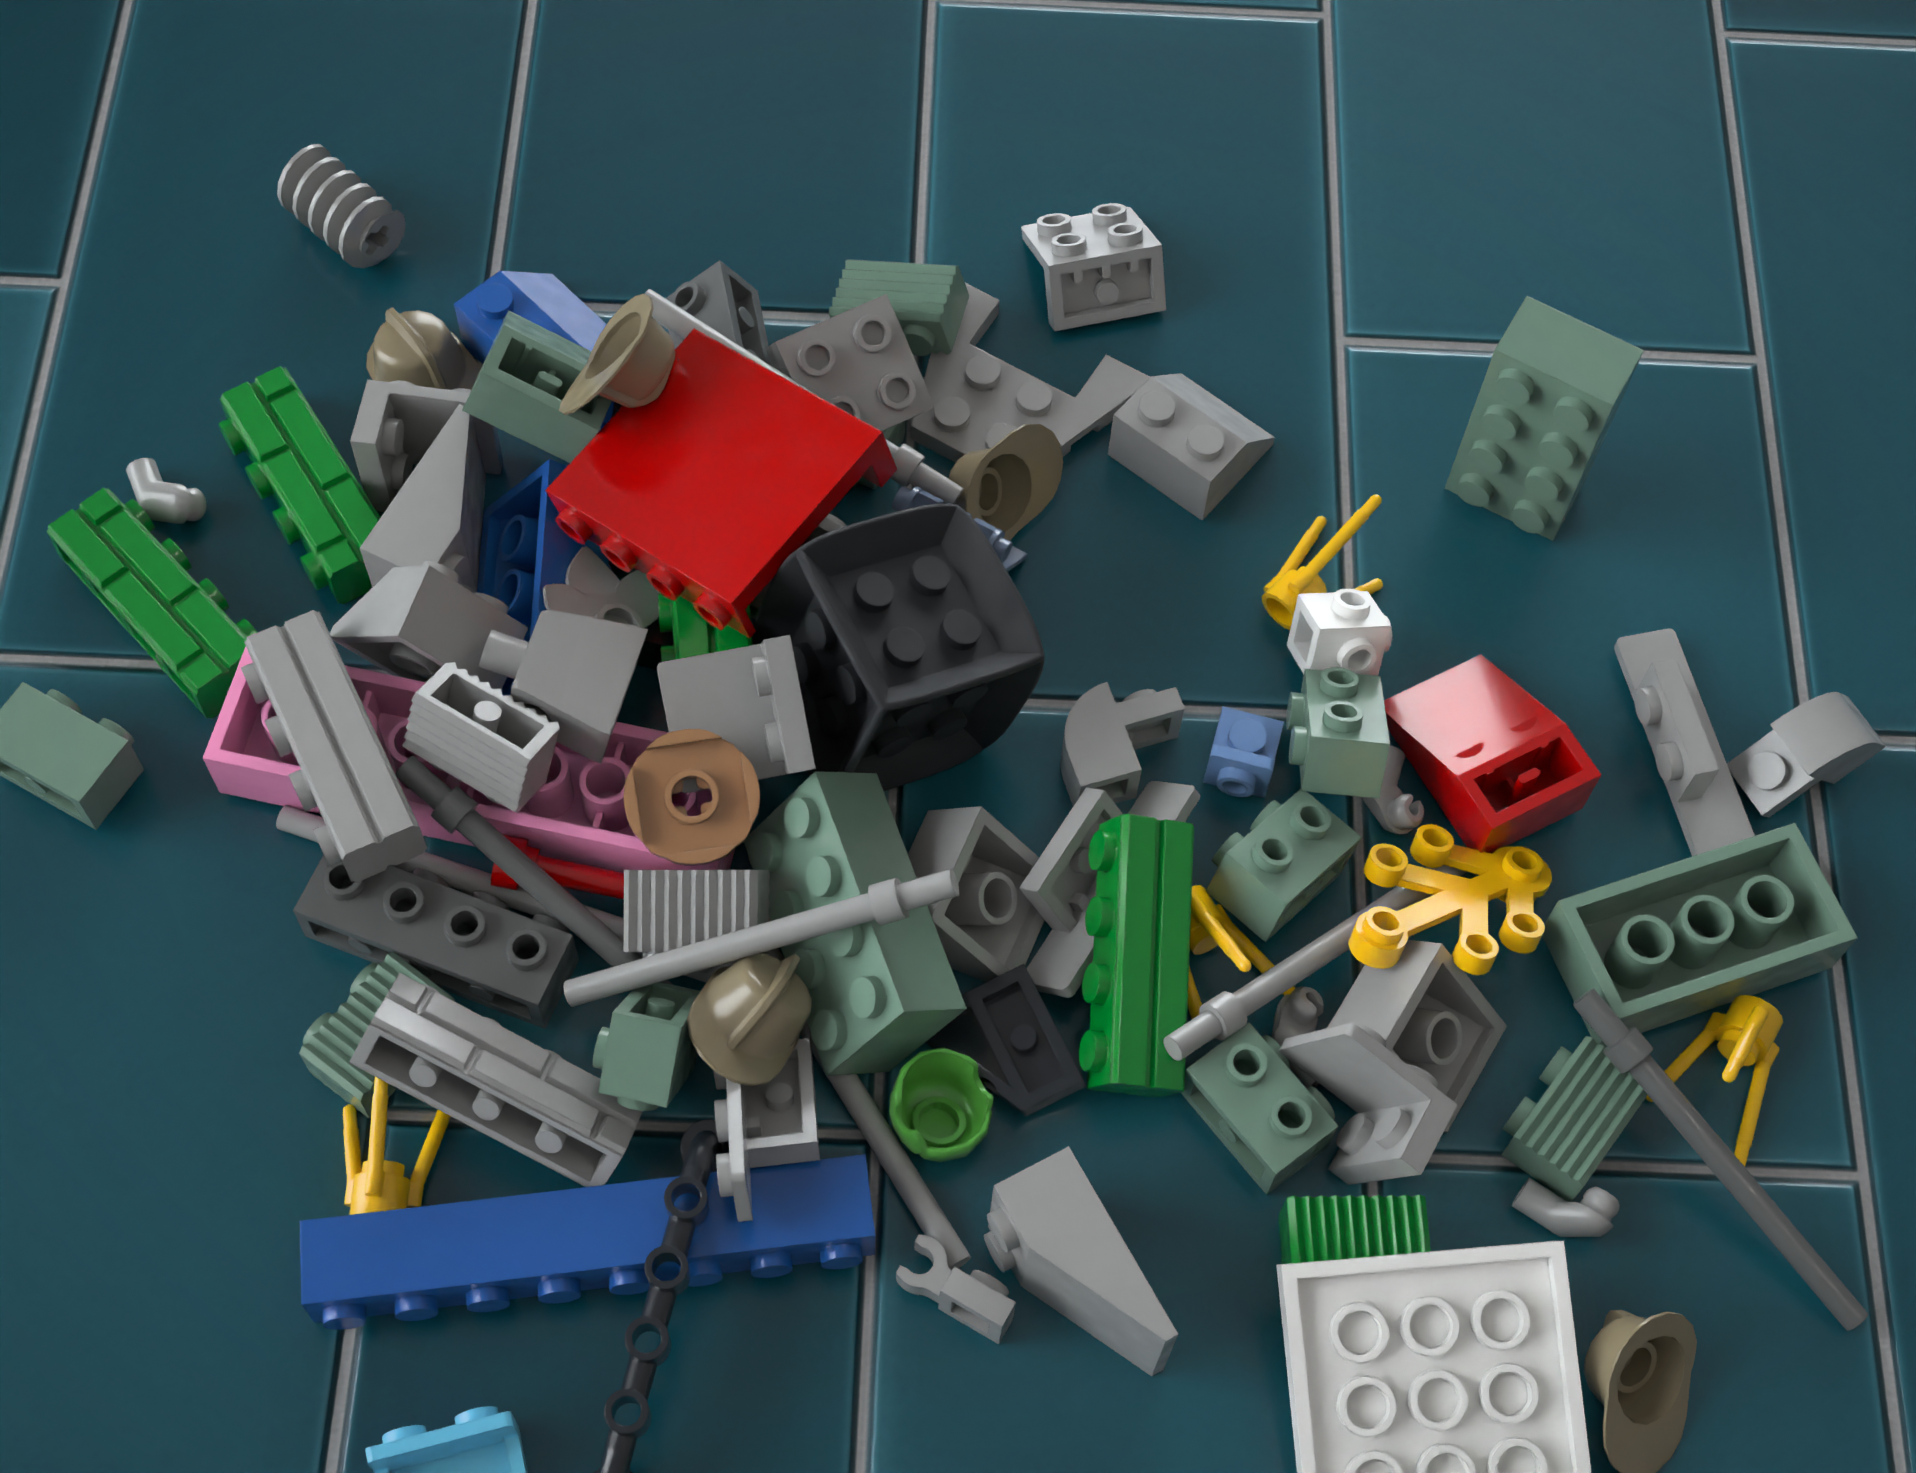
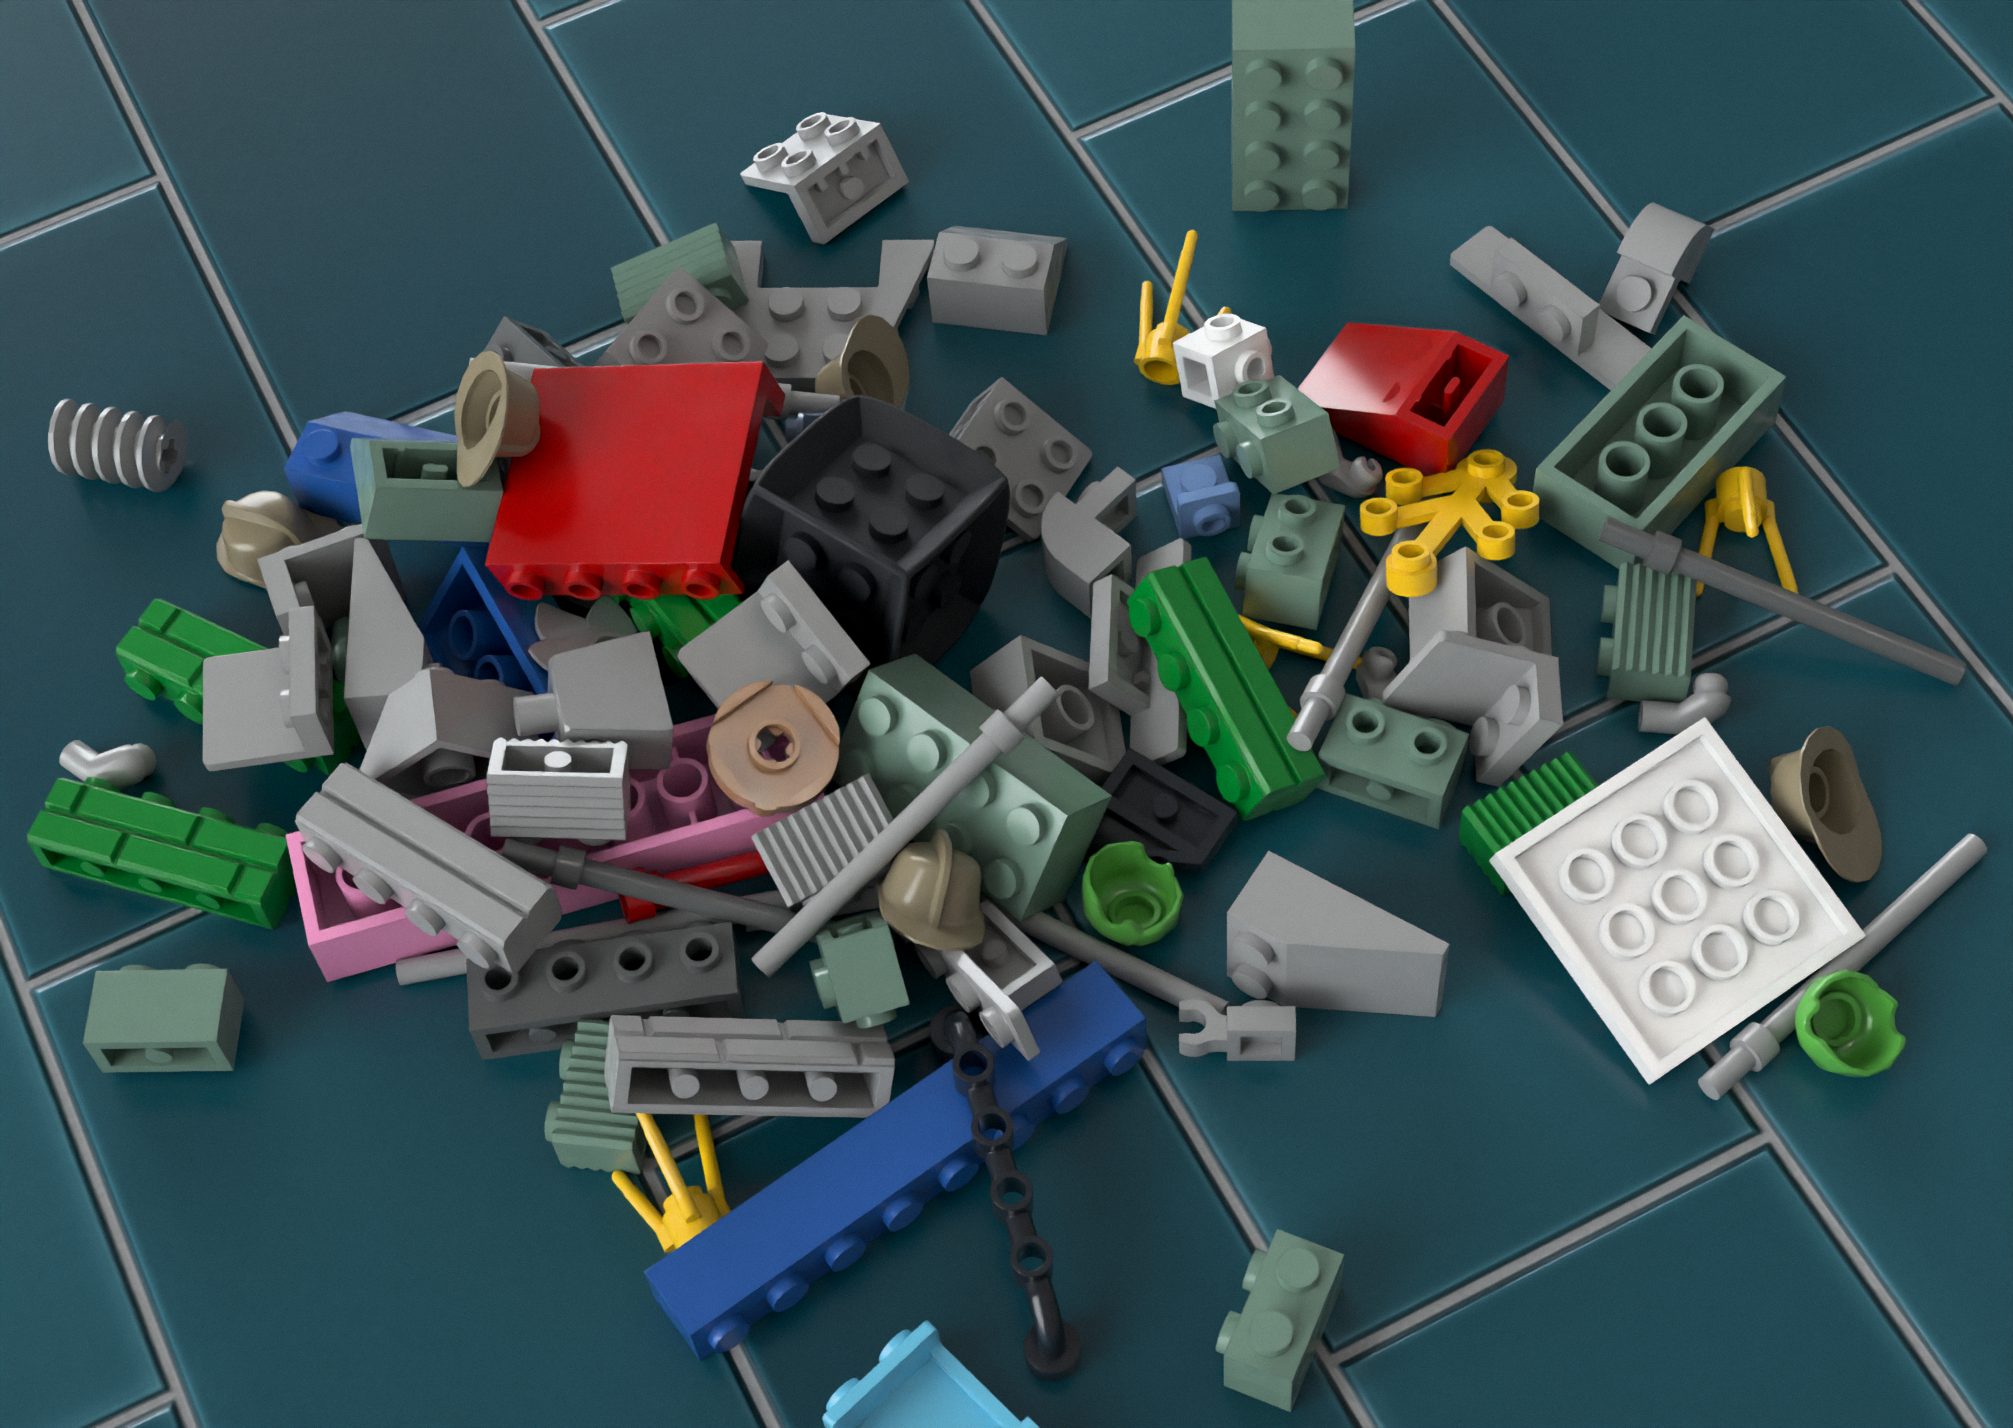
camera: 20 degrees left, 5 degrees down
none -> light grey bracket [203,606,334,771]
none -> light grey bracket [949,377,1092,542]

